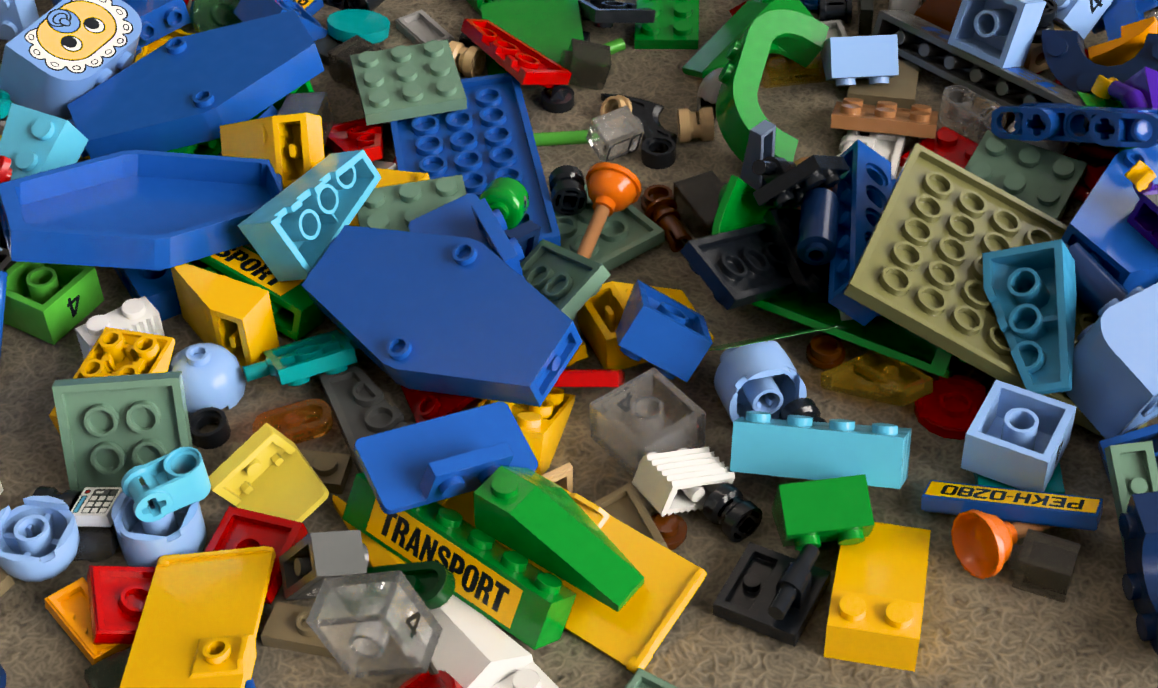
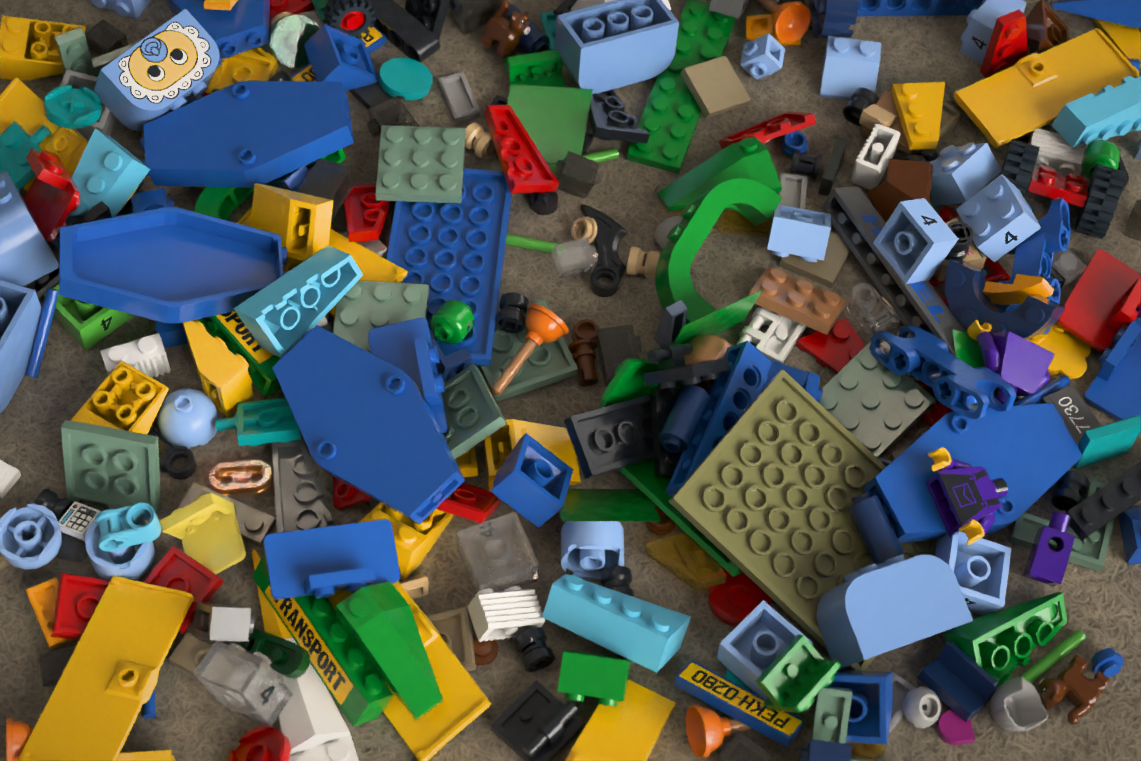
camera: 10 degrees right, 15 degrees up
dark azure wedge [982,239,1077,395] -> none
none -> green sticker [674,290,763,344]
none -> green bracket [755,635,841,713]

